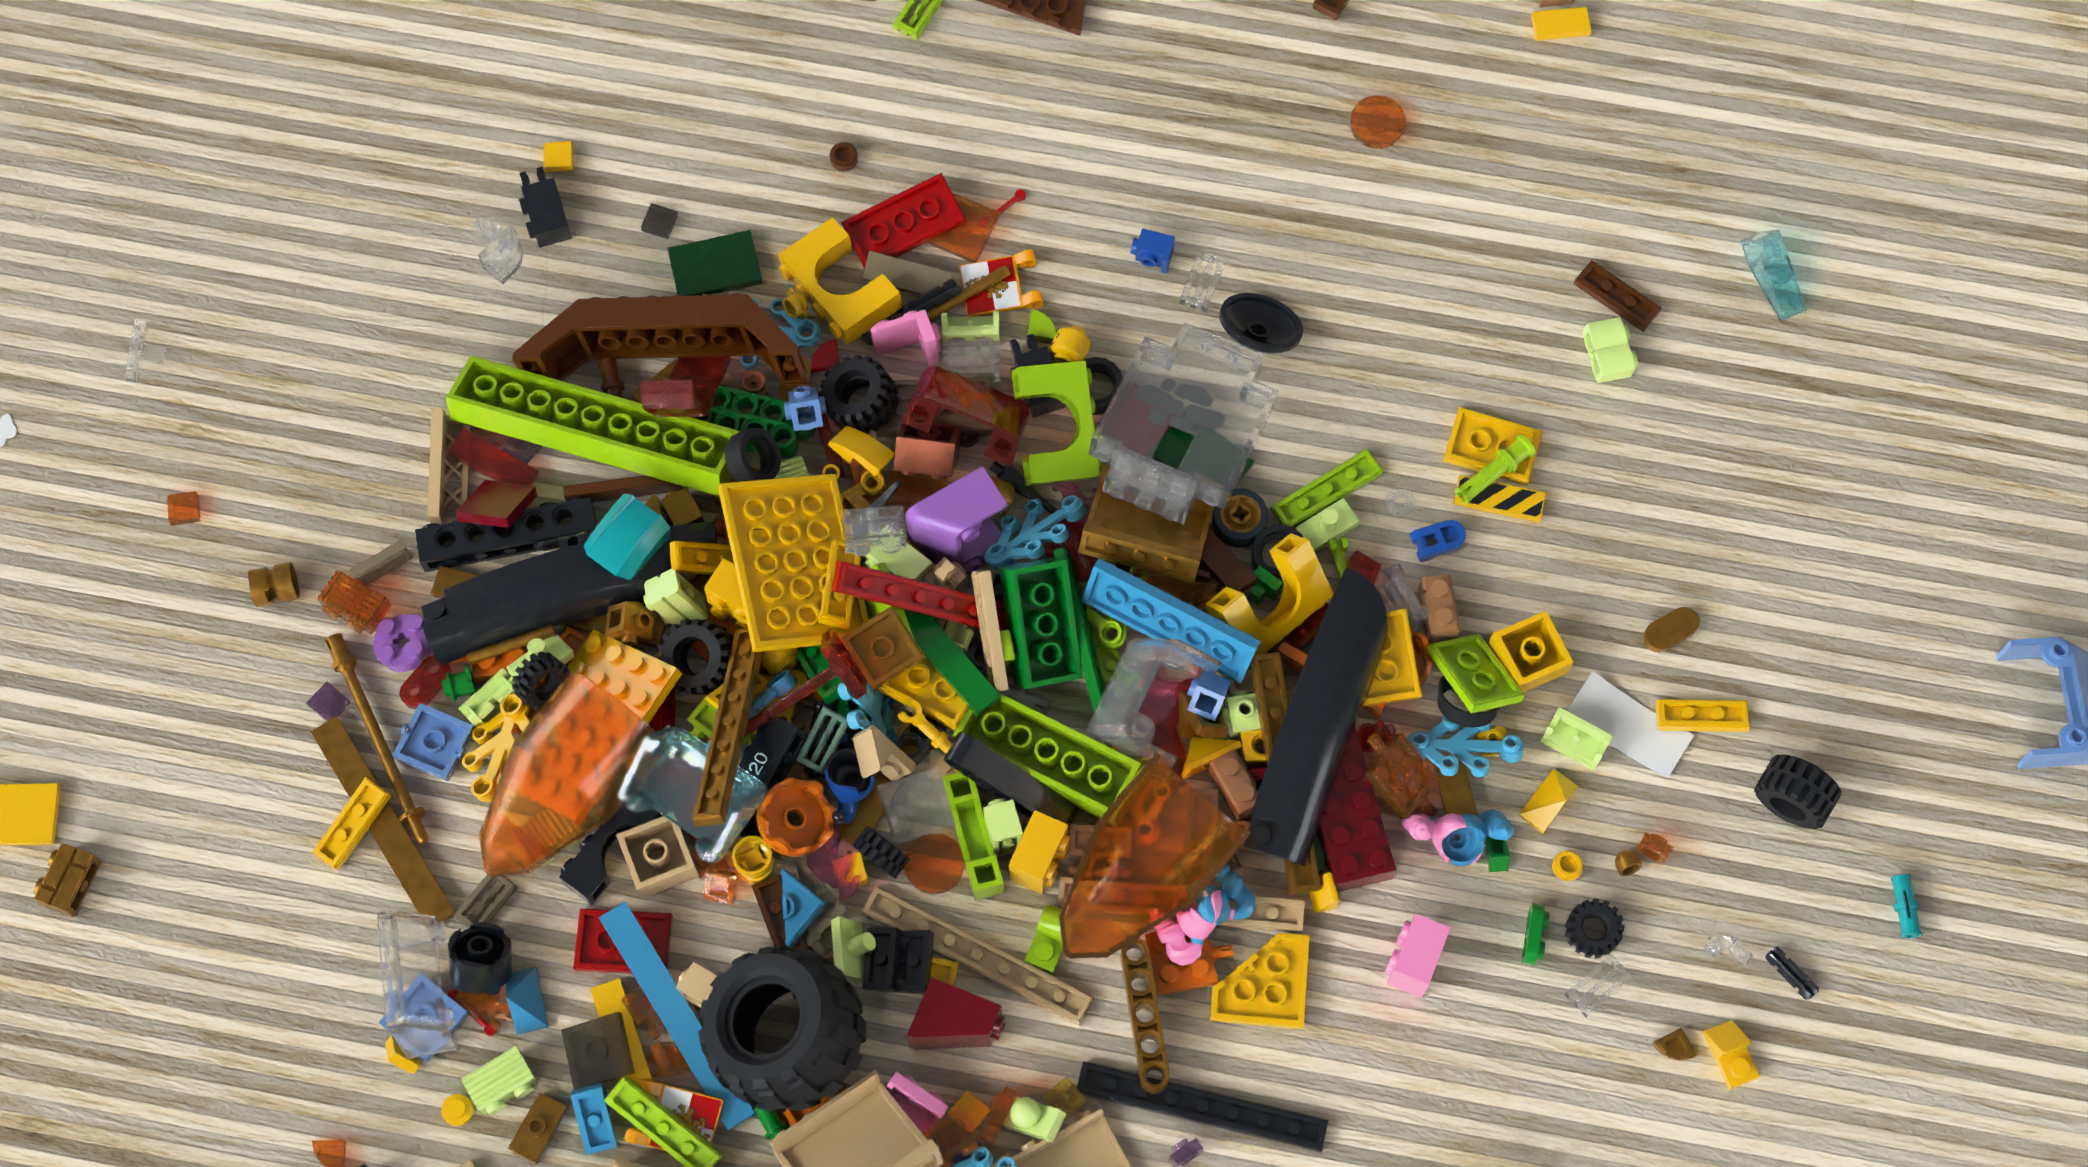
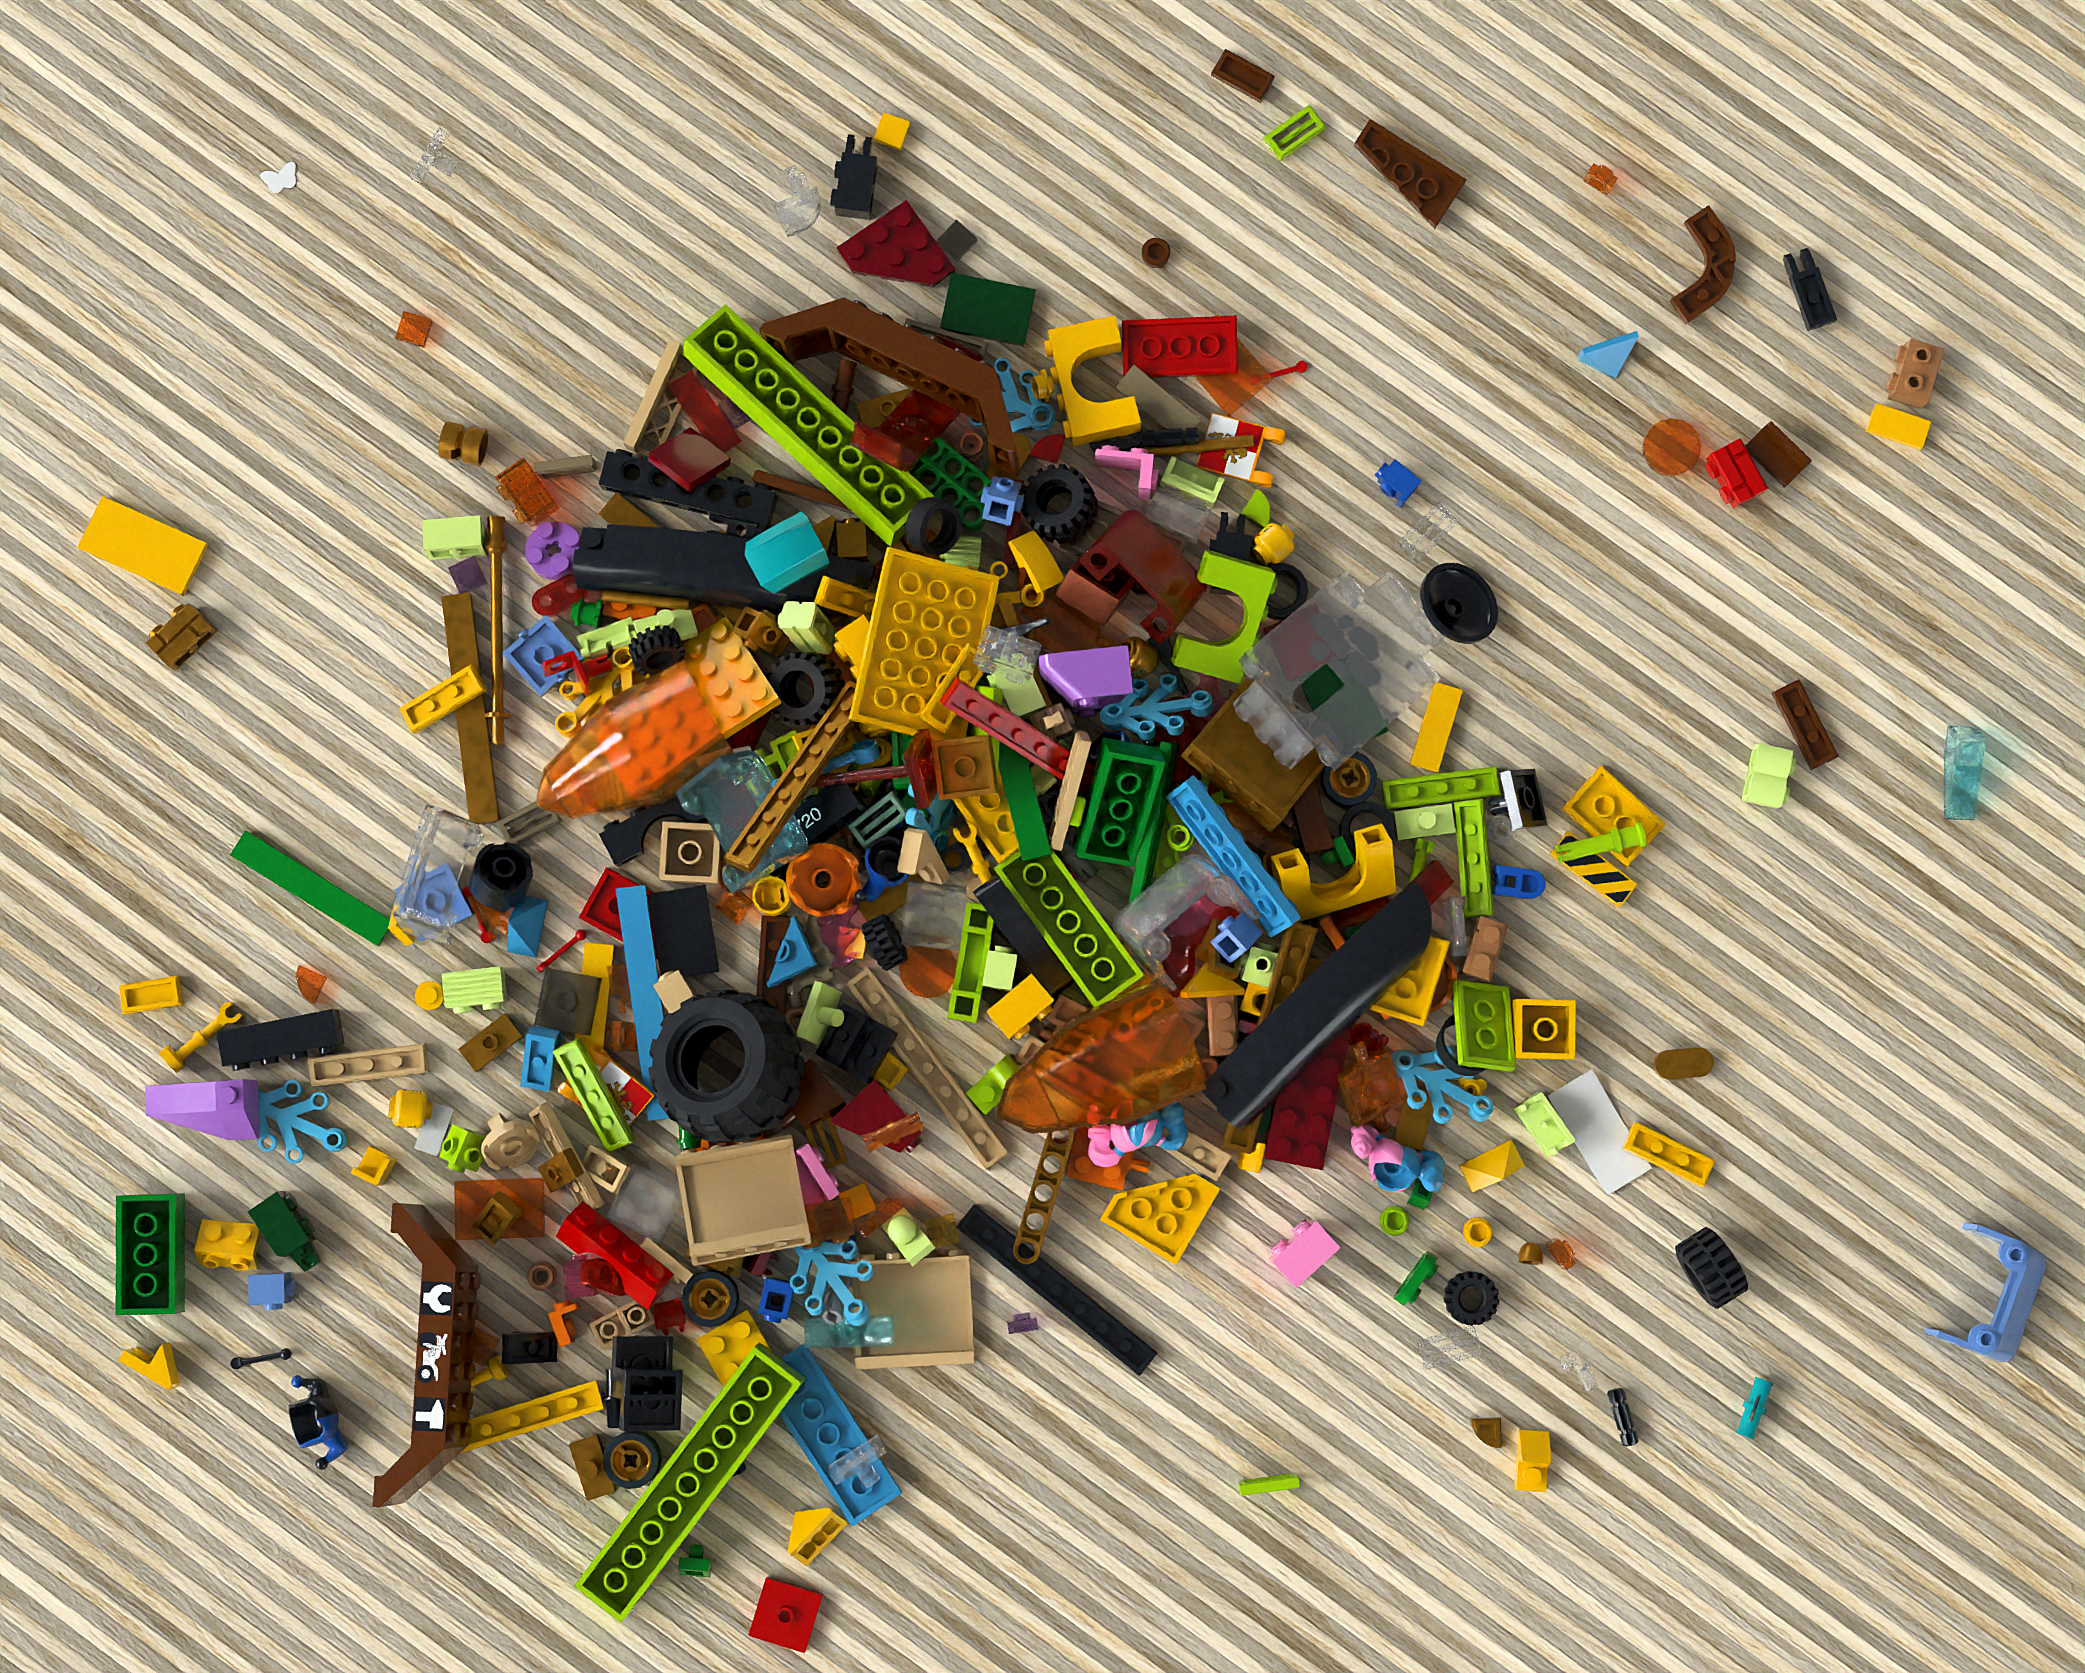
camera: 25 degrees right, 15 degrees up
none -> green tile [230,831,390,946]
none -> yellowish green hinge [423,515,487,560]
none -> red hinge [536,929,587,973]
none -> red bracket [542,650,612,696]
none -> black tile [647,885,719,977]
none -> reddish brown torso [779,1059,847,1130]
none -> pearl gold tile [803,1117,848,1170]
none -> dark red plate [836,200,956,287]
none -> lime tile [860,767,886,798]
none -> clear orange pin [862,1111,925,1153]
none -> lime plate [1379,1206,1409,1236]
none -> yellow tile [1409,682,1463,774]
none -> lime tile [1454,799,1494,918]
none -> black tile [1488,769,1548,830]
none -> dark azure slope [1578,331,1639,379]
none -> red brick [1705,438,1768,509]
none -> reddish brown panel [1745,421,1812,488]

